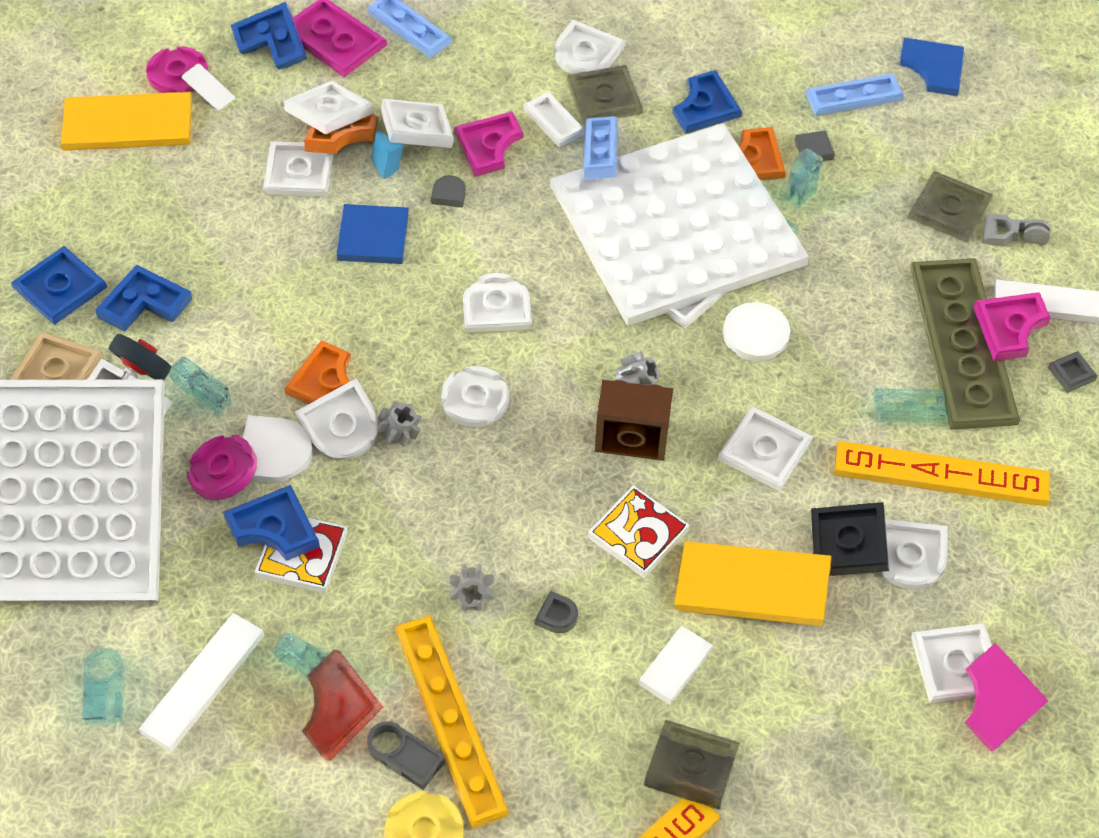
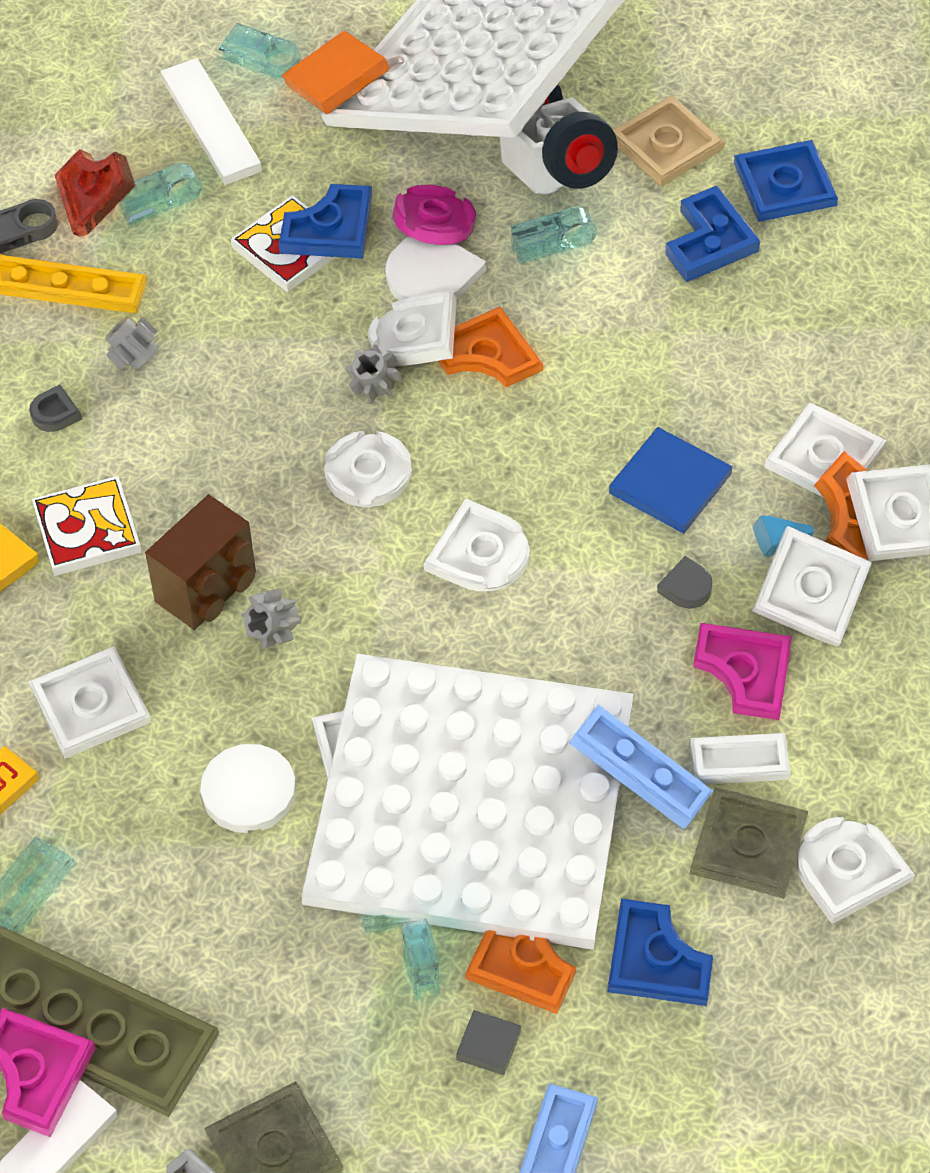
camera: 125 degrees right, 0 degrees up
none -> orange tile [282,30,390,115]

